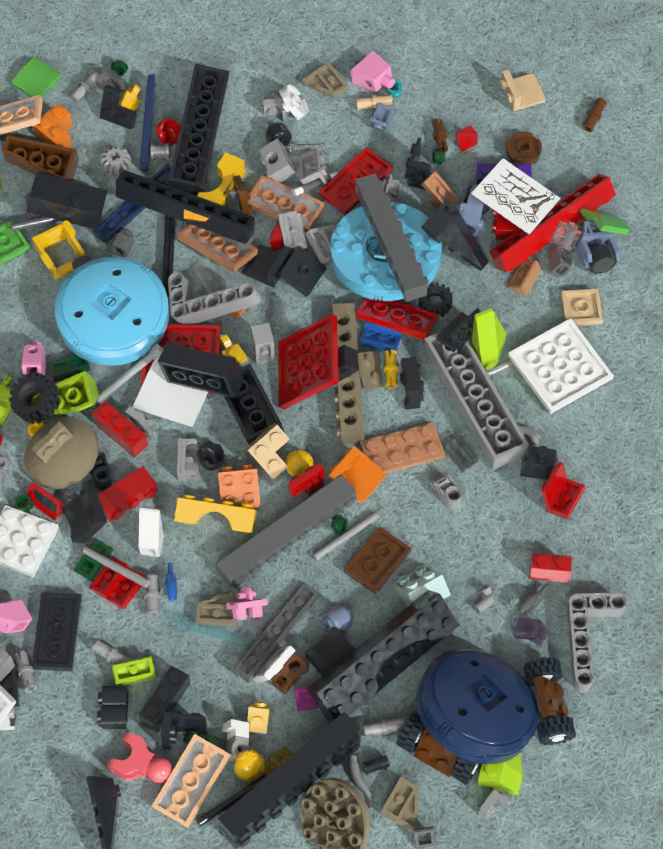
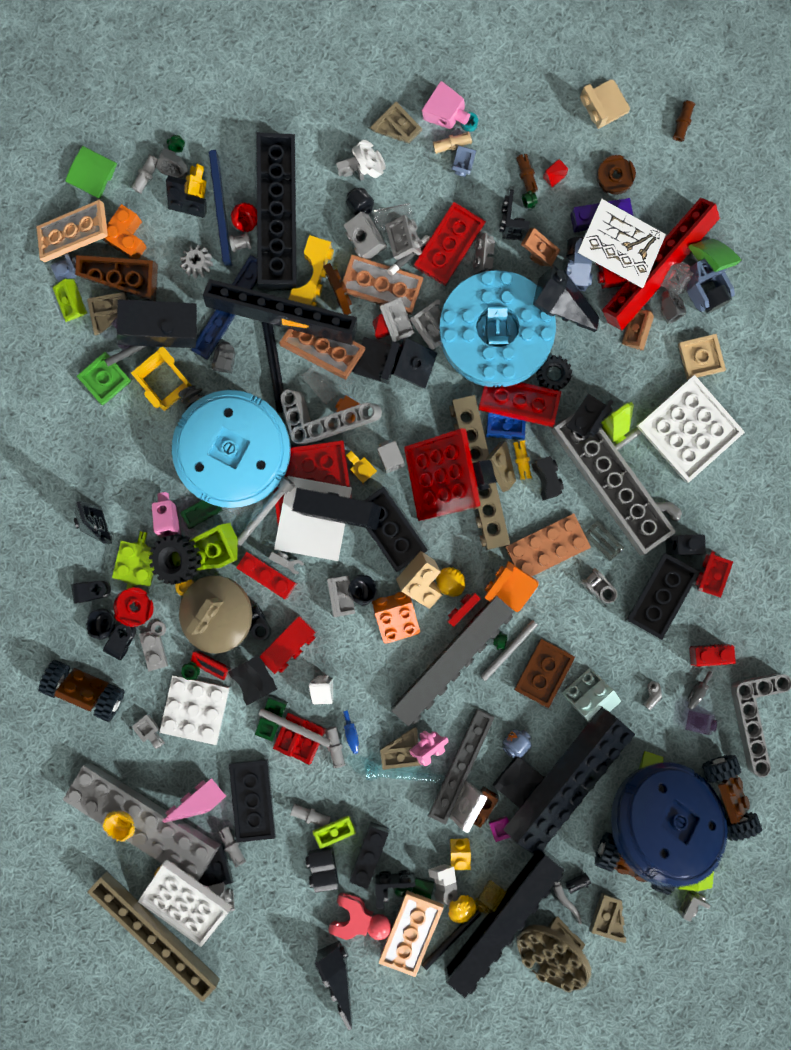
camera: 10 degrees left, 25 degrees up
yellow arch [174,495,257,534] -> none
dark grey brick [355,174,429,301] -> none
light grey pin [363,717,405,737] -> none
dark grey slope [413,826,436,849] -> none
none -> dark tan wing [87,292,127,335]
none -> black brick [625,553,700,640]

